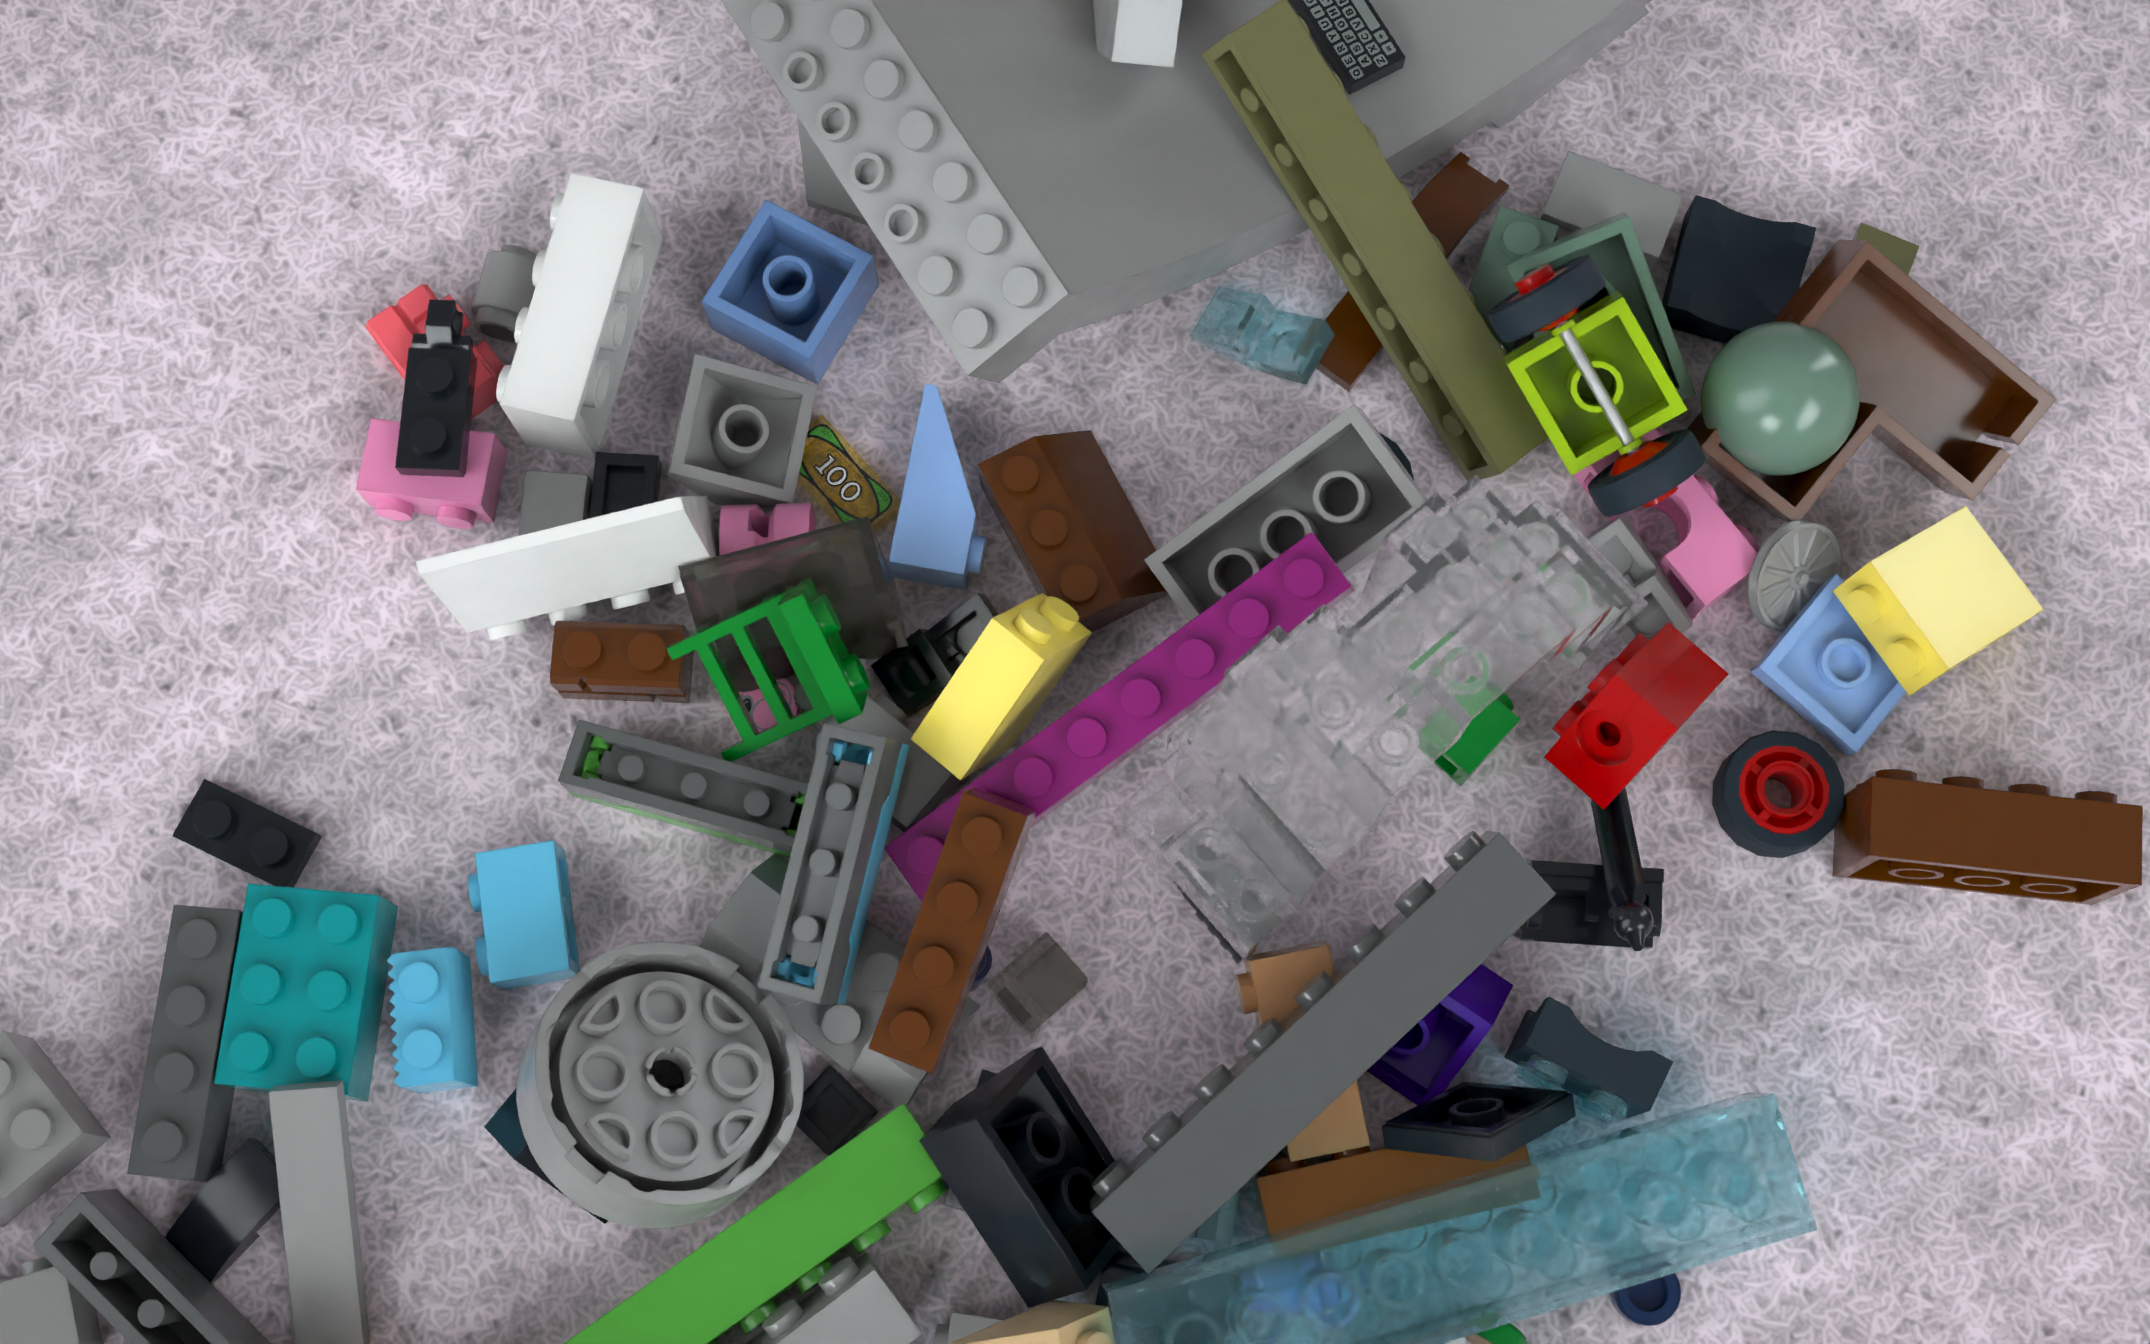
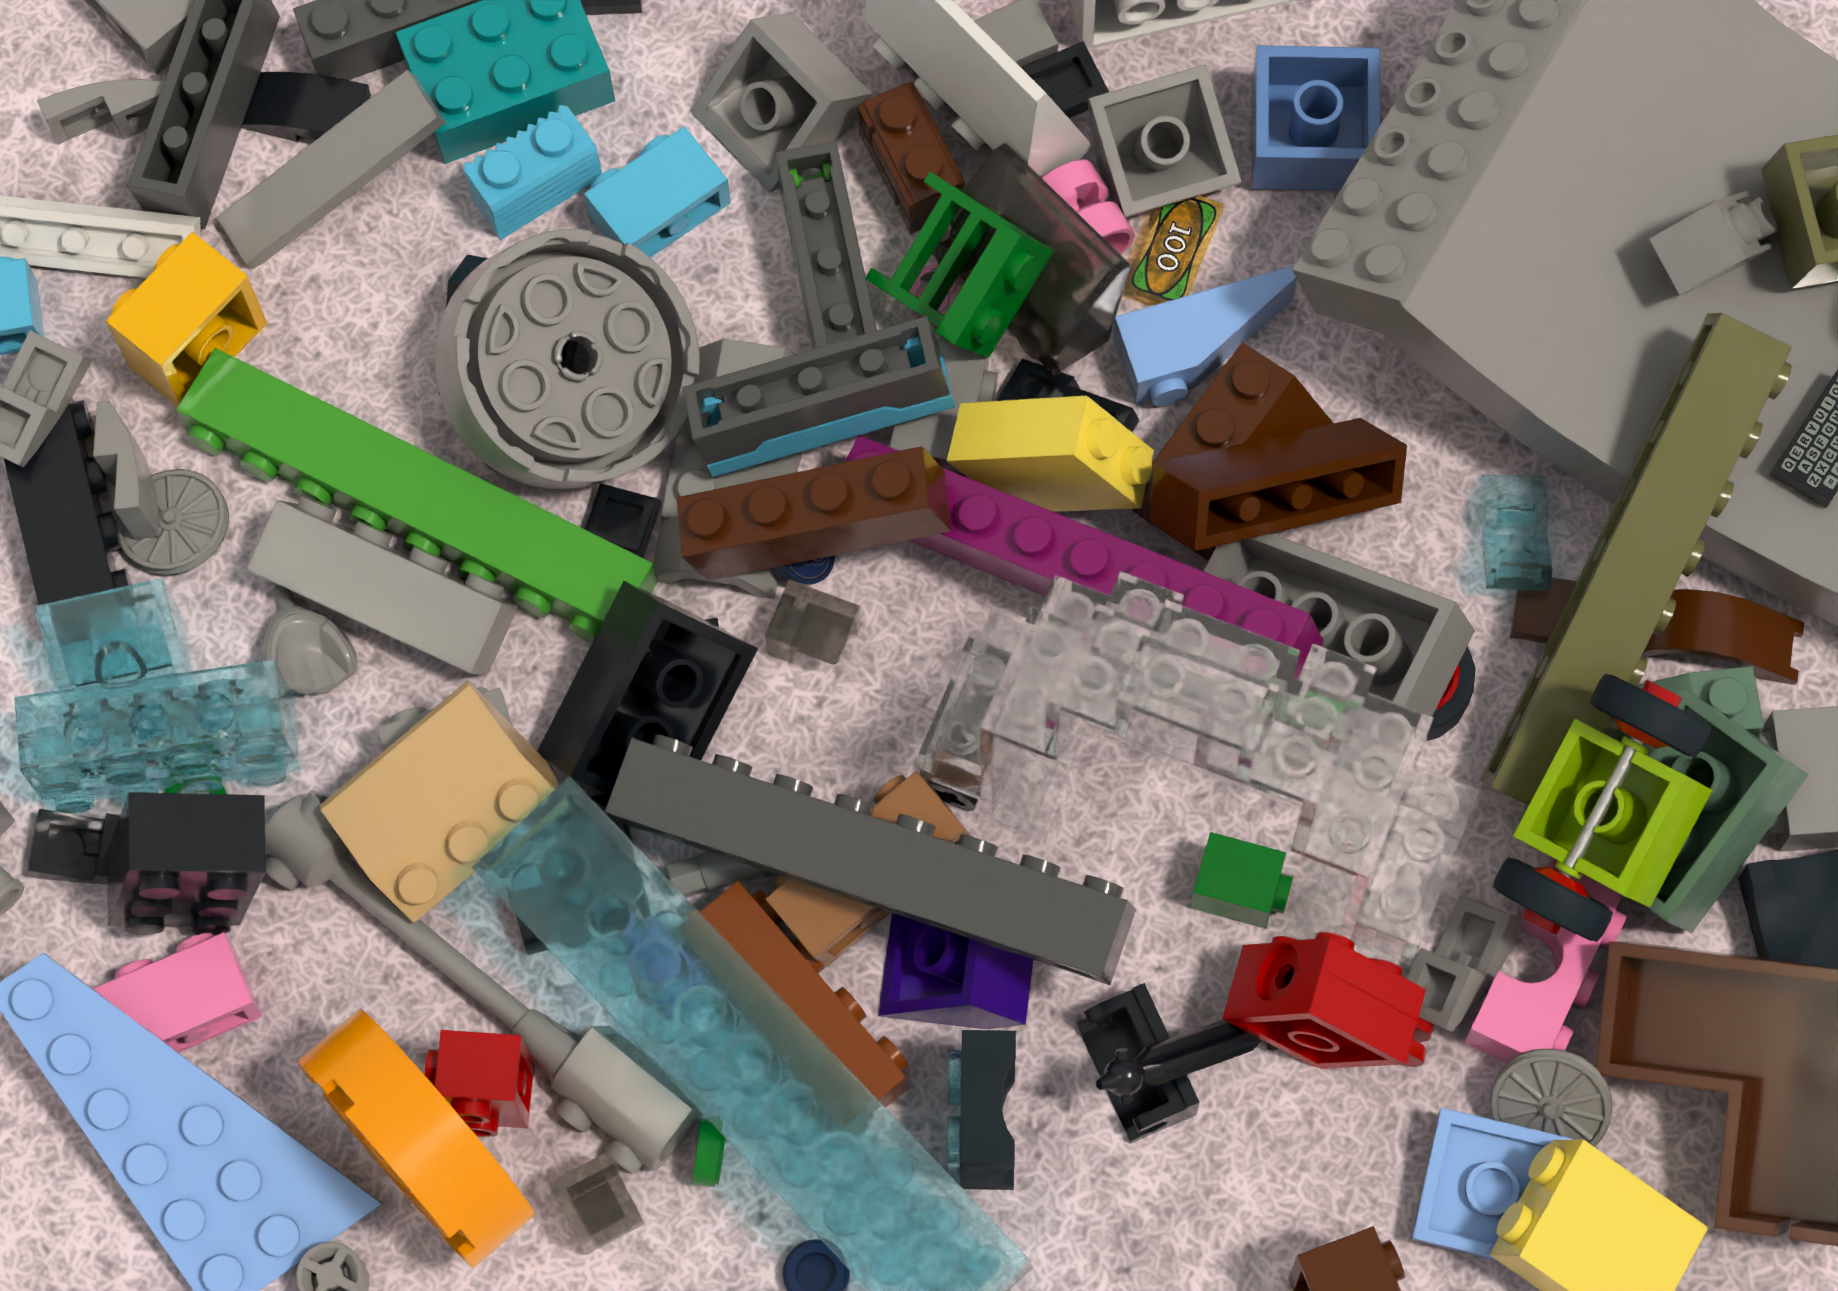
camera: 65 degrees right, 5 degrees down
black tile [1381,1082,1576,1162] -> none
sand green piece [1701,321,1860,476] -> none
wheel [1712,730,1844,858] -> none
none -> light grey slope [691,12,873,193]
none -> reddish brown brick [1150,418,1407,551]

